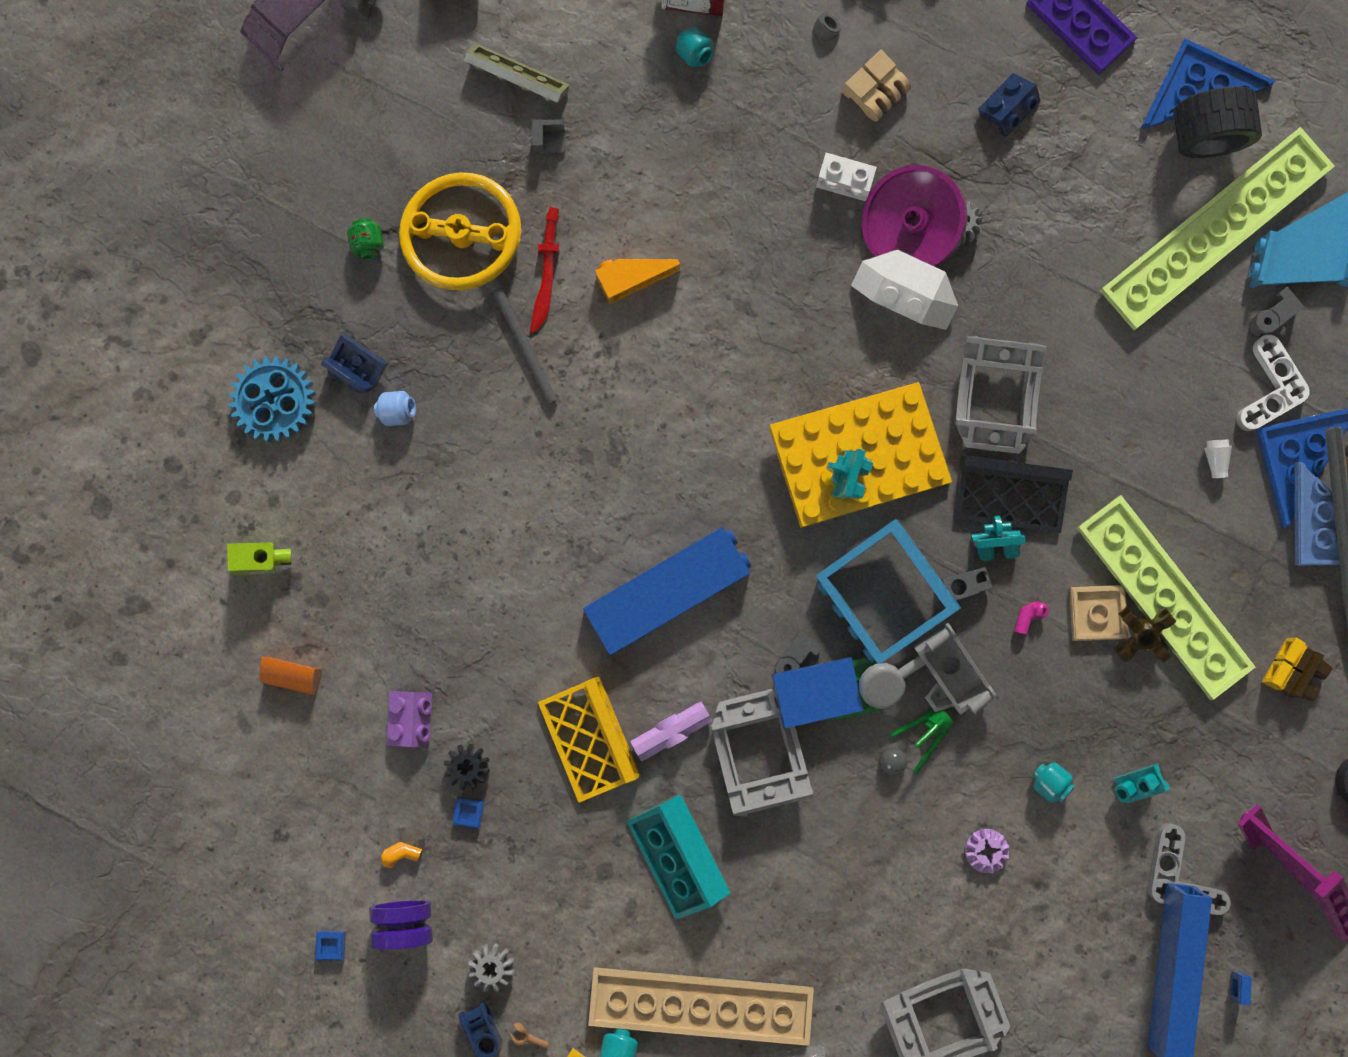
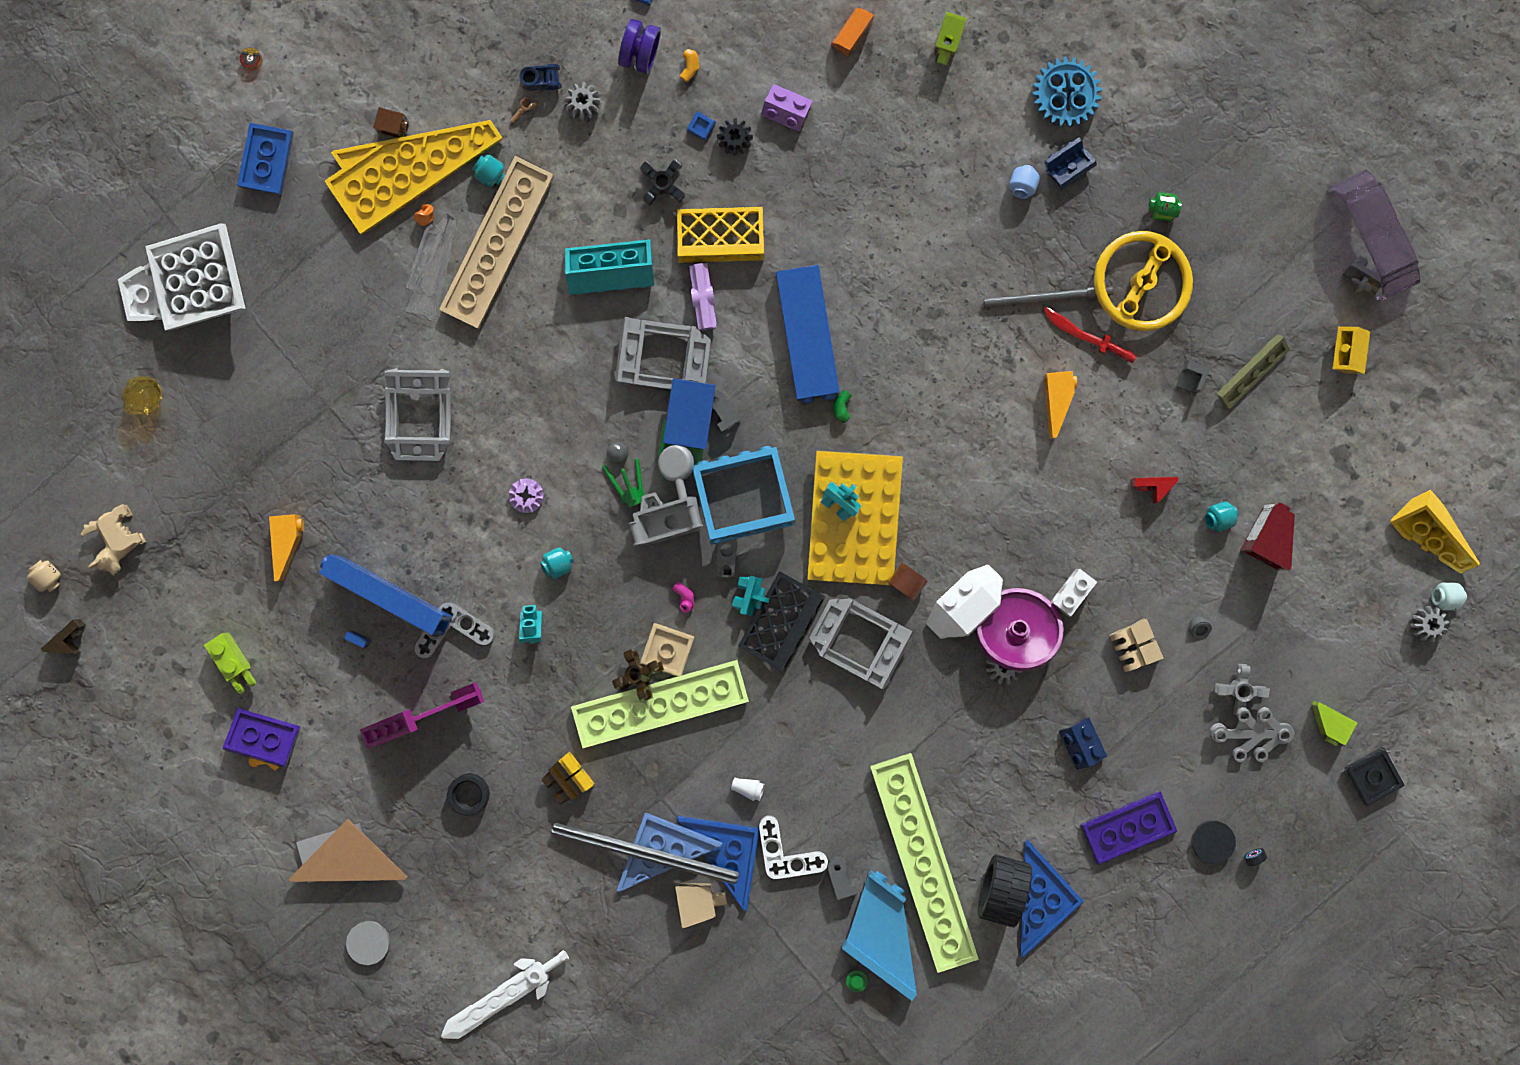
camera: 110 degrees right, 5 degrees up
none -> black pin [640,158,685,206]
none -> green arm [833,390,852,423]
none -> copper piece [887,563,928,601]
none -> red slope [1131,477,1178,504]

